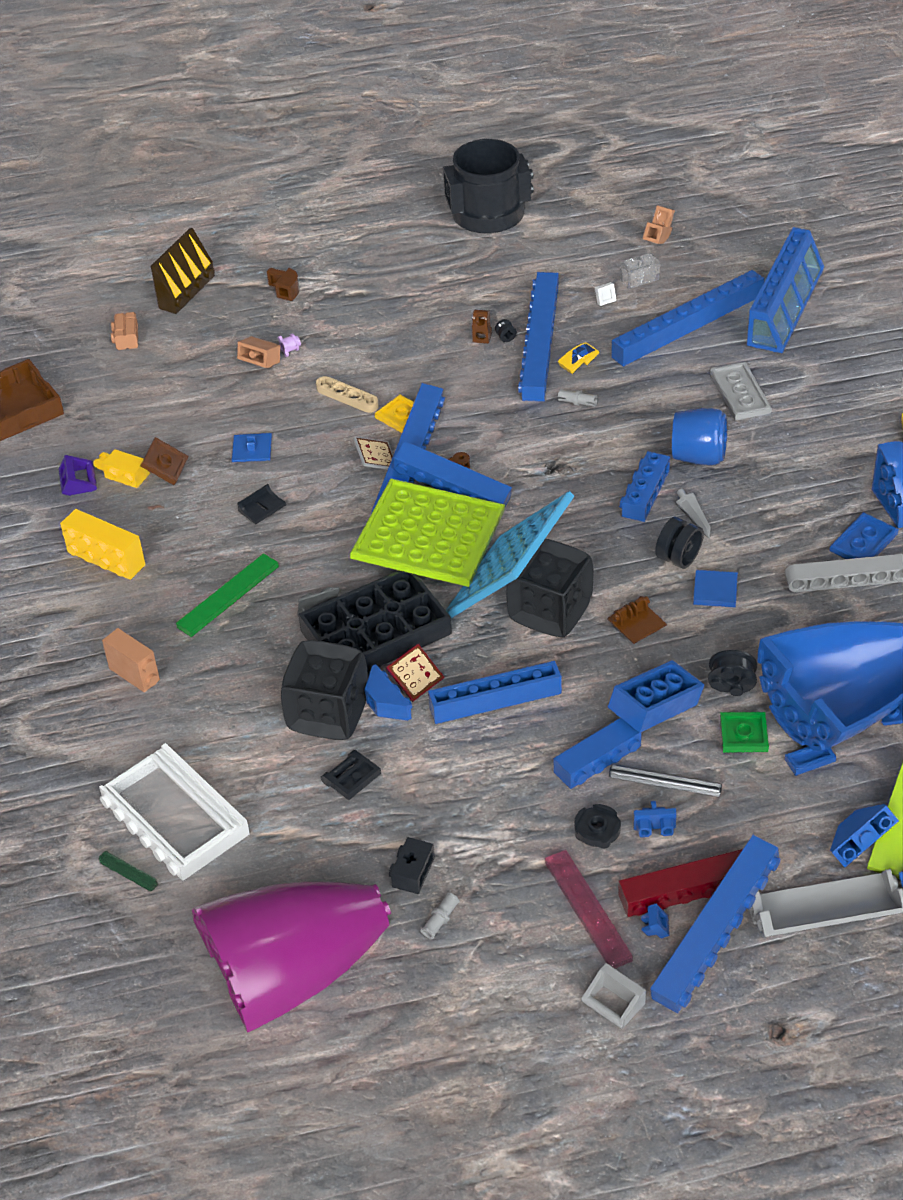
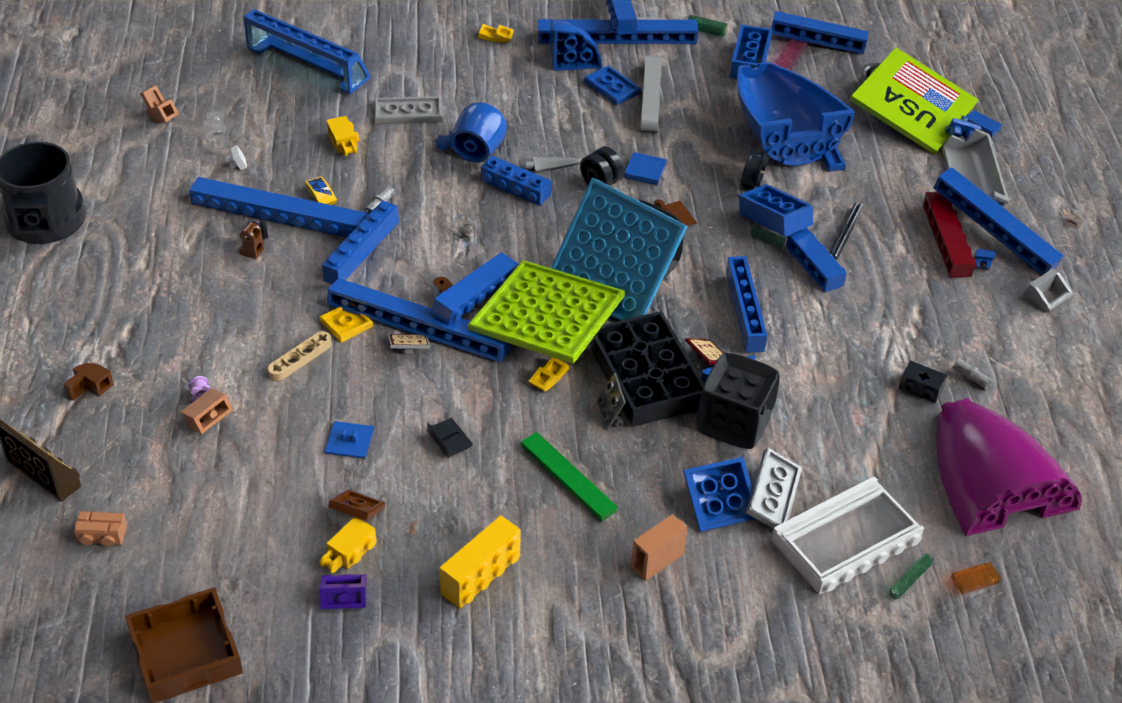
camera: 85 degrees left, 0 degrees up
black plate [320,750,381,800] -> none
clear pink tile [545,850,633,969] -> none
black plate [574,804,621,849] -> none
blue brick [612,270,764,366] -> none
blue hips [633,801,676,837] -> none
green plate [720,712,769,753] -> none
blue slope [830,804,899,867] -> none
none -> blue brick [322,200,399,284]
none -> yellow brick [326,116,359,156]
none -> yellow slope [528,357,569,392]
none -> blue slope [683,457,756,532]
none -> tile [746,447,802,529]
none -> clear orange tile [951,562,1002,594]

